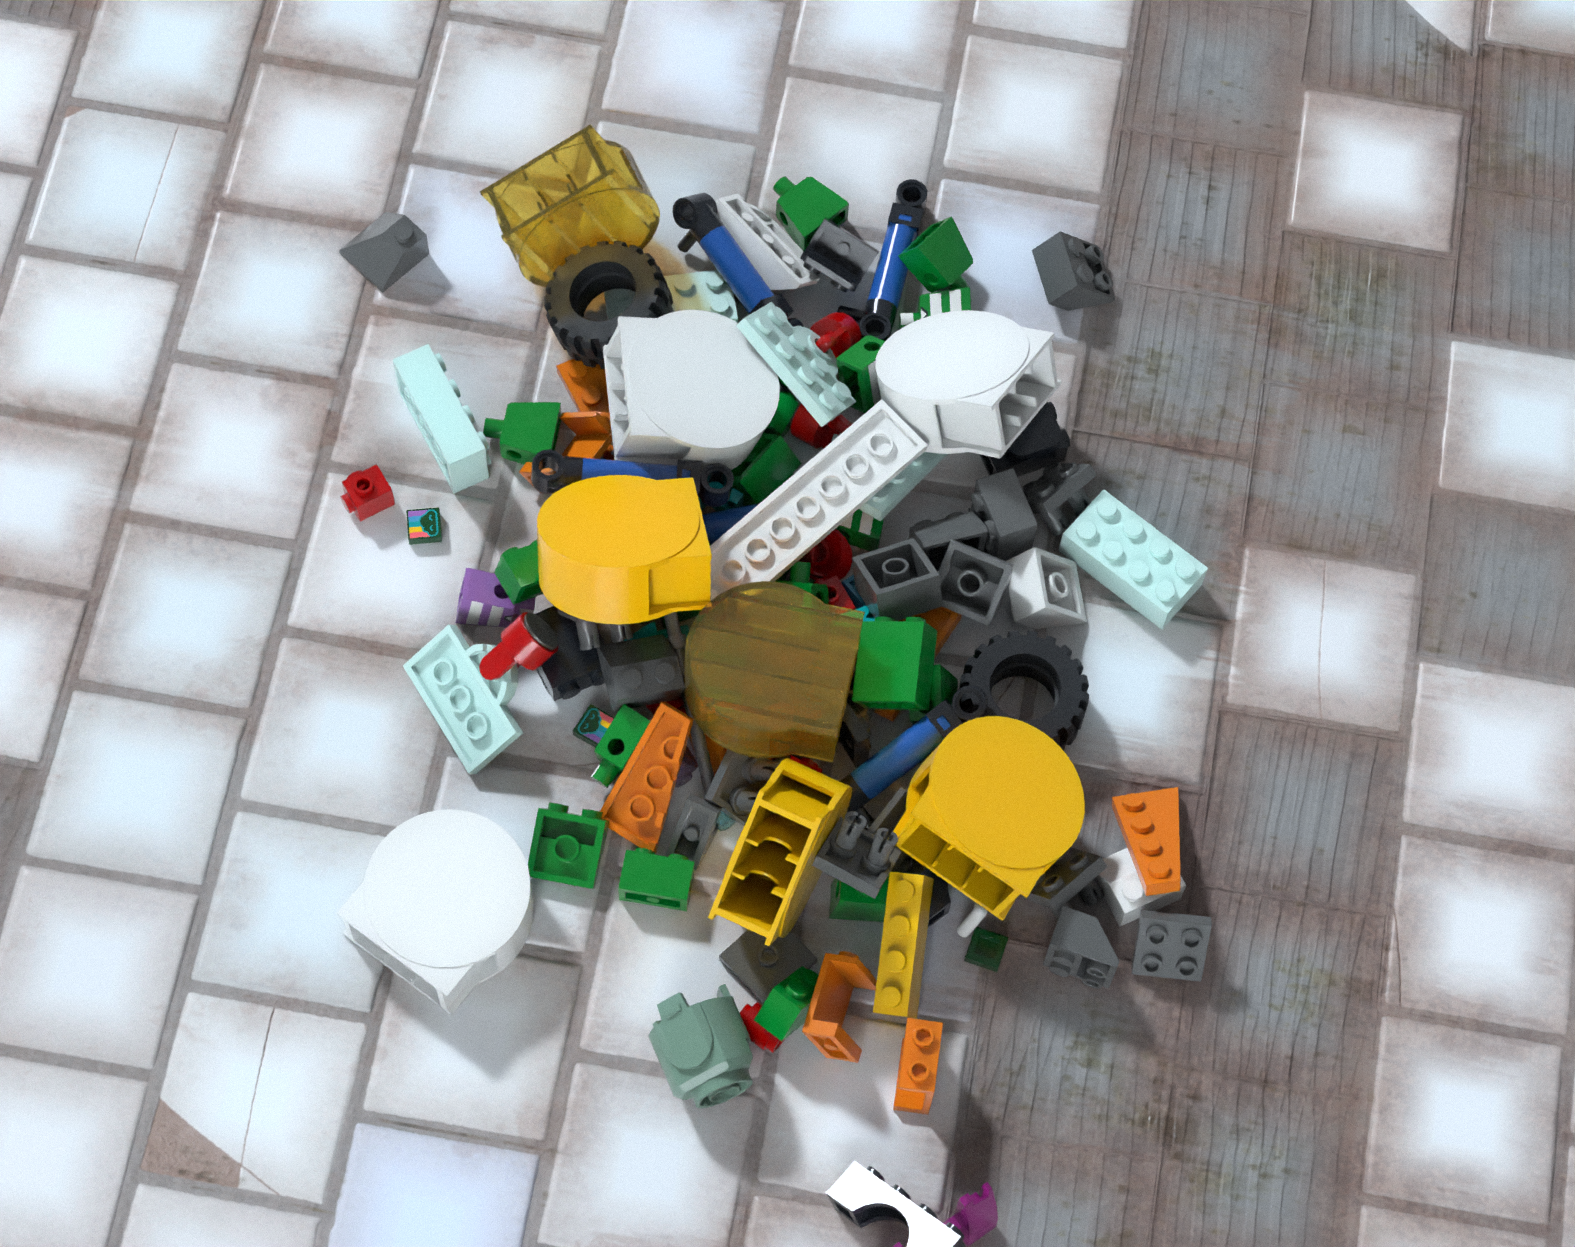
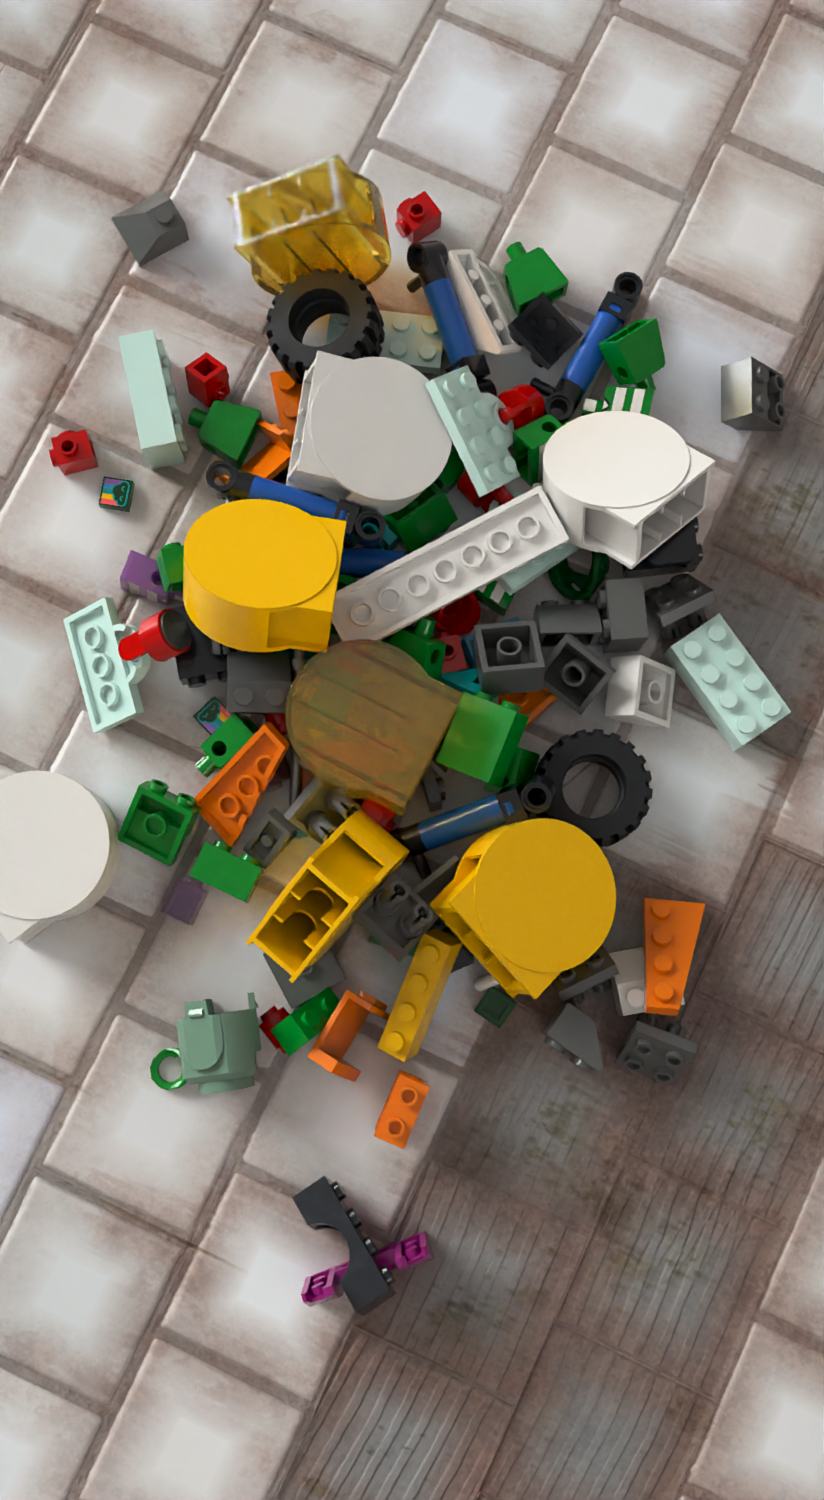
camera: 15 degrees right, 15 degrees up
none -> green piece [150,1047,187,1090]
none -> clear purple brick [161,875,209,926]
none -> red brick [184,352,230,408]
none -> red brick [395,191,442,243]
none -> dark green helmet [548,551,610,601]

